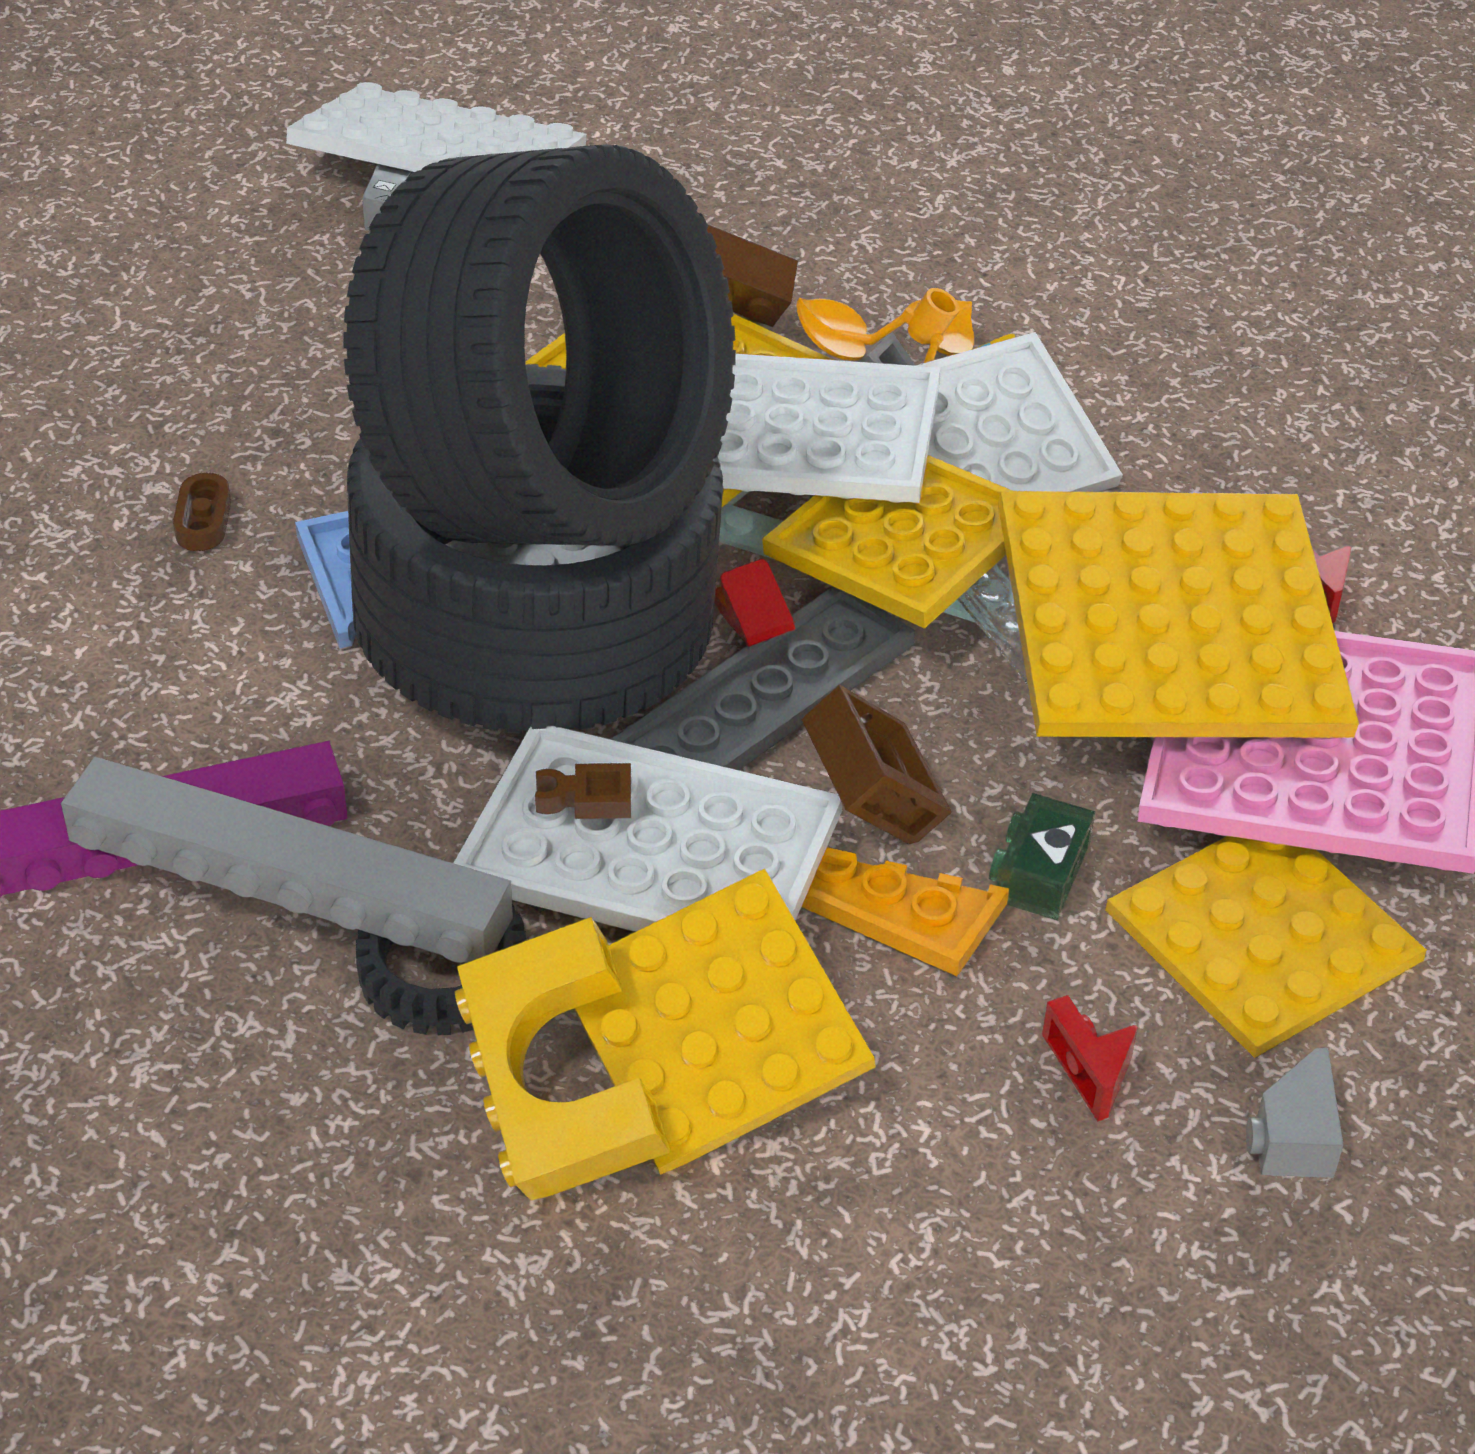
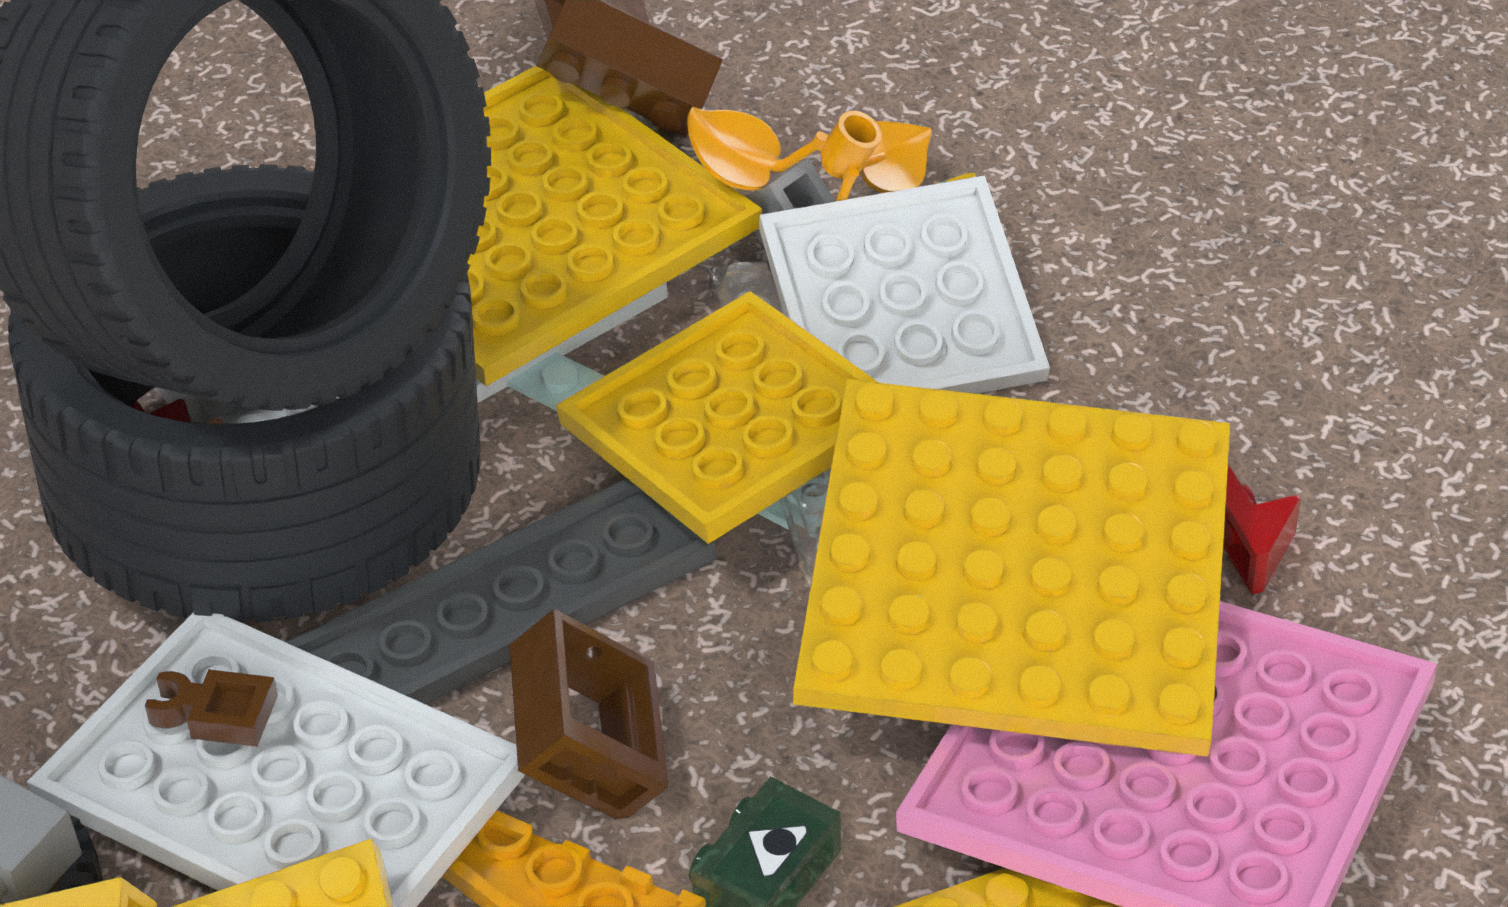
camera: 15 degrees right, 0 degrees up
red slope [714,559,796,647] -> none
white plate [718,354,940,503] -> none

